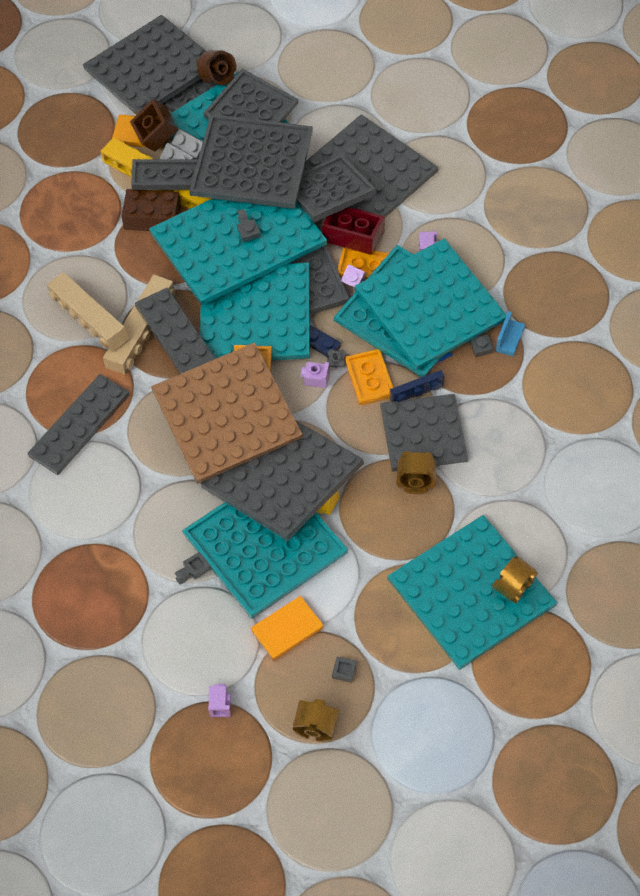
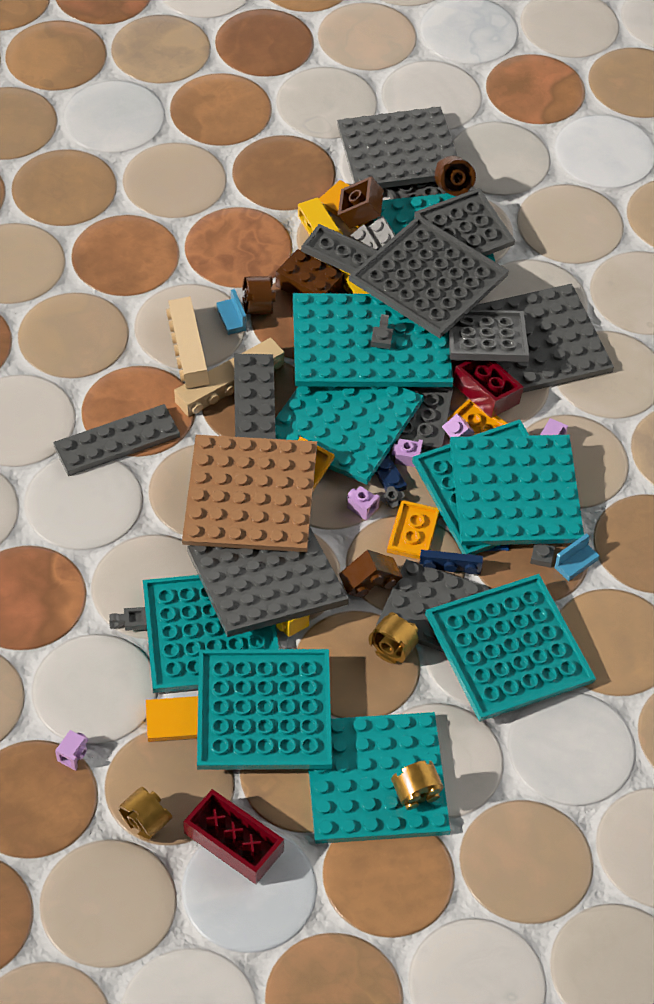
camera: 25 degrees right, 5 degrees down
dark grey plate [332,657,357,683] -> none
none -> dark red brick [183,789,284,884]
none -> teal plate [197,649,332,770]
none -> dark azure panel [216,289,246,335]
none -> reddish brown brick [242,276,276,315]
none -> reddish brown brick [339,549,403,598]
none -> lavender brick [392,439,423,467]
none -> teal plate [425,574,596,722]

